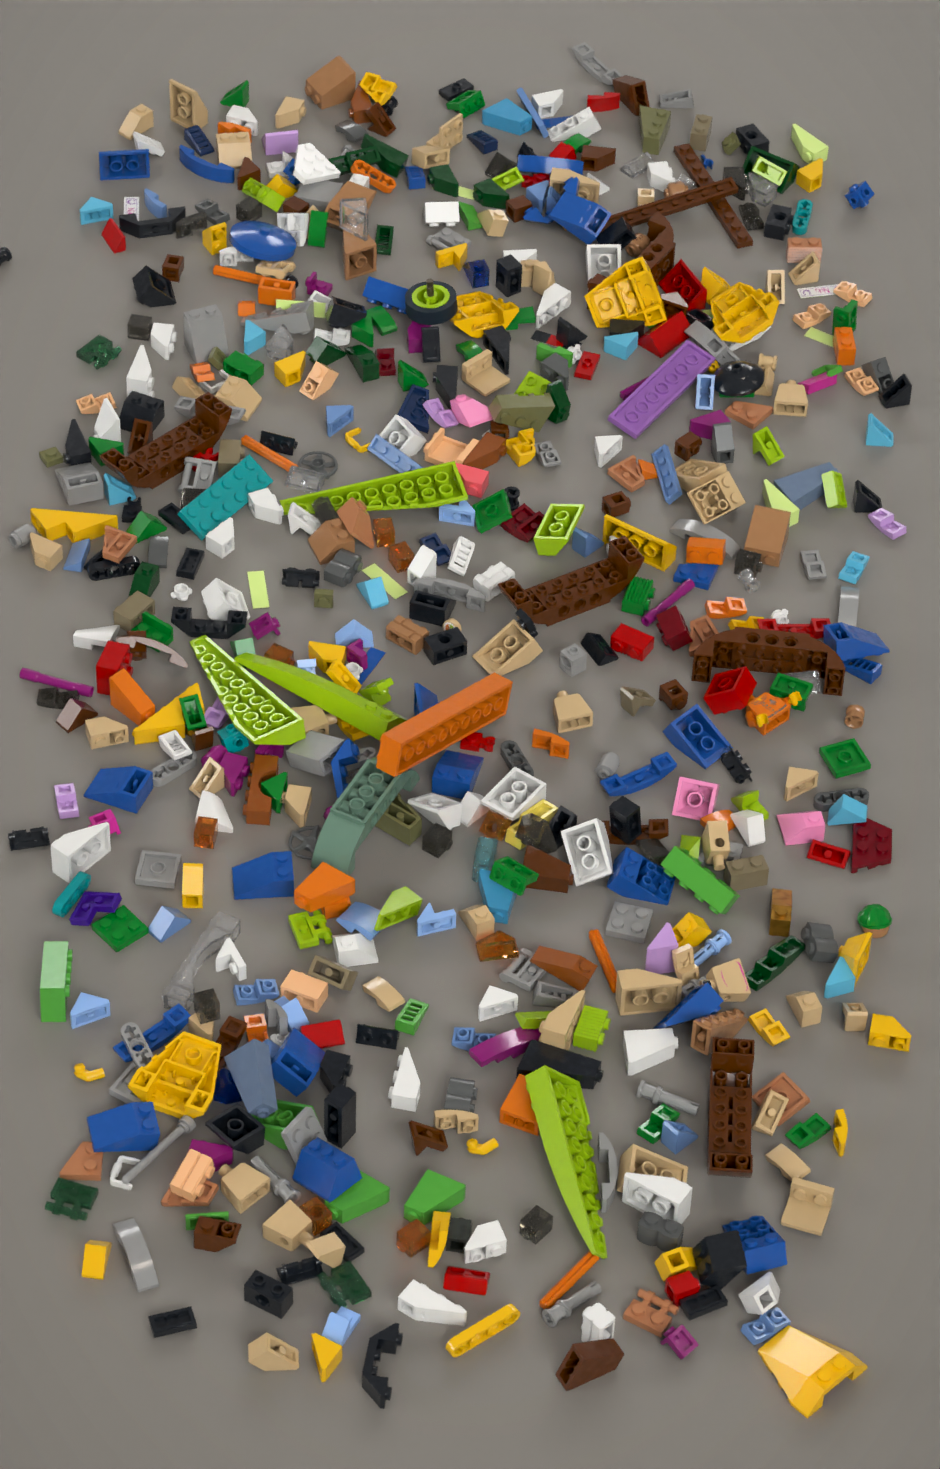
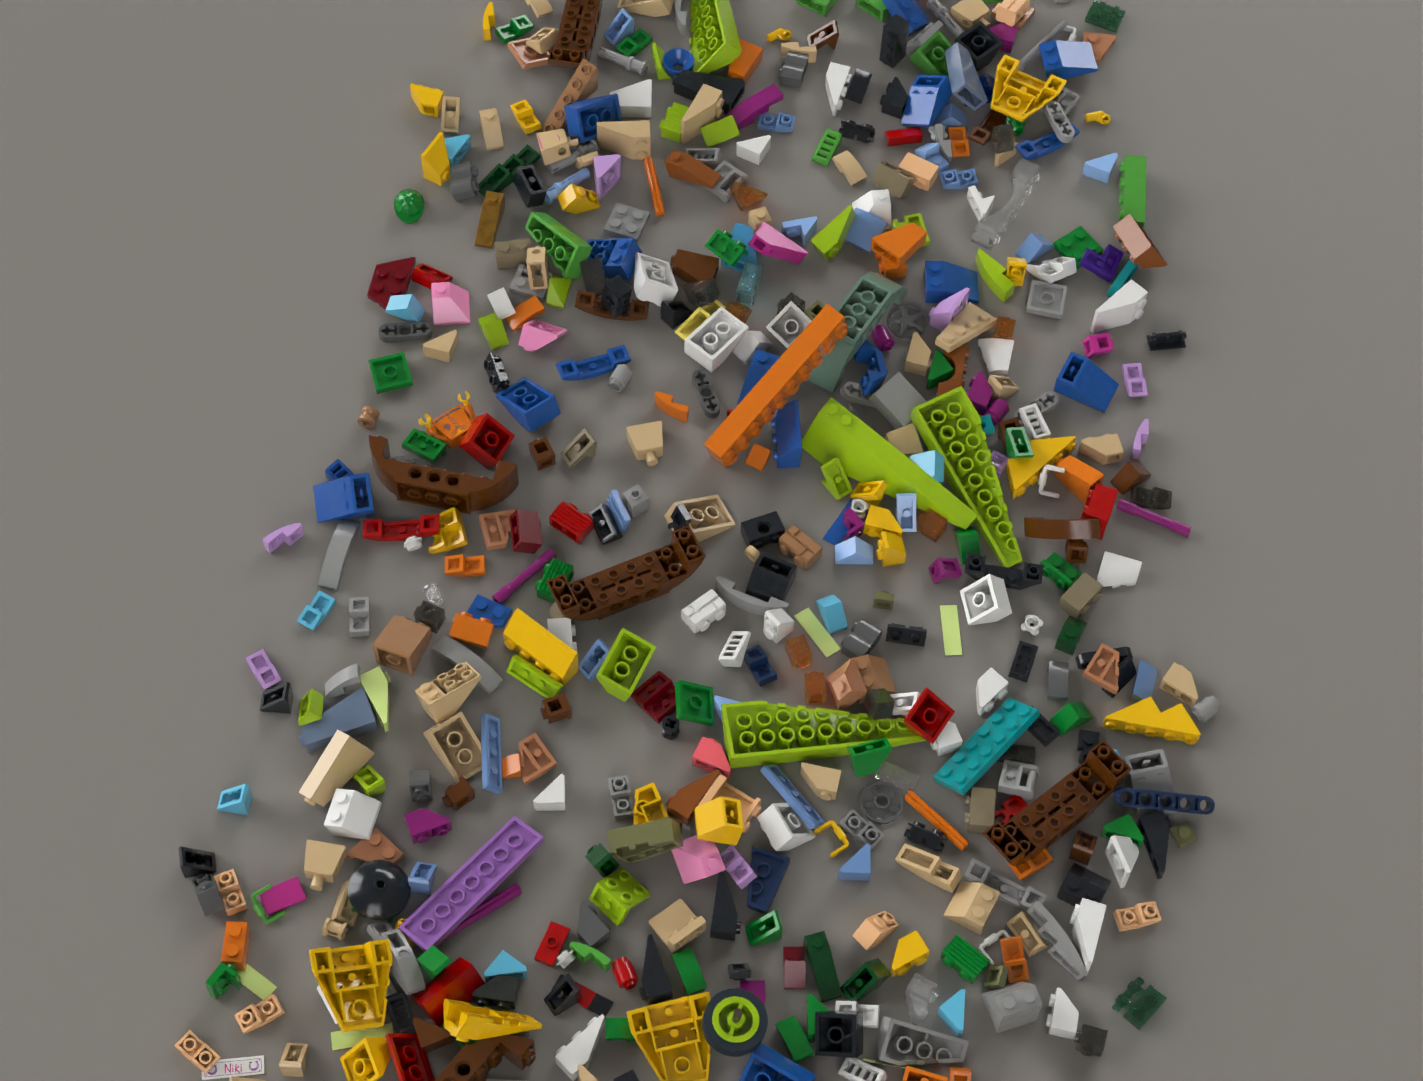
camera: 175 degrees left, 15 degrees up
none -> lavender slope [263,523,304,553]
none -> tan slope [299,730,374,807]
none -> white slope [324,788,382,840]
none -> light grey slope [325,663,361,699]
none -> green slope [417,945,451,981]
none -> lime tile [506,654,564,699]
none -> black brick [513,164,547,208]
none -> medium blue tile [606,489,631,532]
none -> red brick [611,957,639,990]
none -> lime slope [652,42,671,80]
none -> blue piece [663,48,694,76]
none -> yellow slope [694,796,744,846]
none -> dark pink slope [748,222,808,264]
none -> tan slope [800,762,841,801]
none -> light grey slope [838,809,884,850]
none -> black slope [845,68,872,104]
none -> green slope [848,738,892,777]
none -> yellow slope [876,531,906,567]
none -> tan slope [895,843,962,893]
none -> red slope [904,688,955,744]
none -> medium azure slope [909,450,944,484]
none -> lavender slope [929,288,970,332]
none -> tan wing [935,302,997,353]
none -> lime slope [975,248,1015,302]
none -> white slope [1026,256,1077,283]
none -> light grey slope [1026,900,1087,981]
none -> white piece [1038,465,1065,498]
none -> slope [1113,214,1168,269]
none -> dark blue beam [1113,787,1215,815]
none -> lavender slope [1131,419,1149,460]

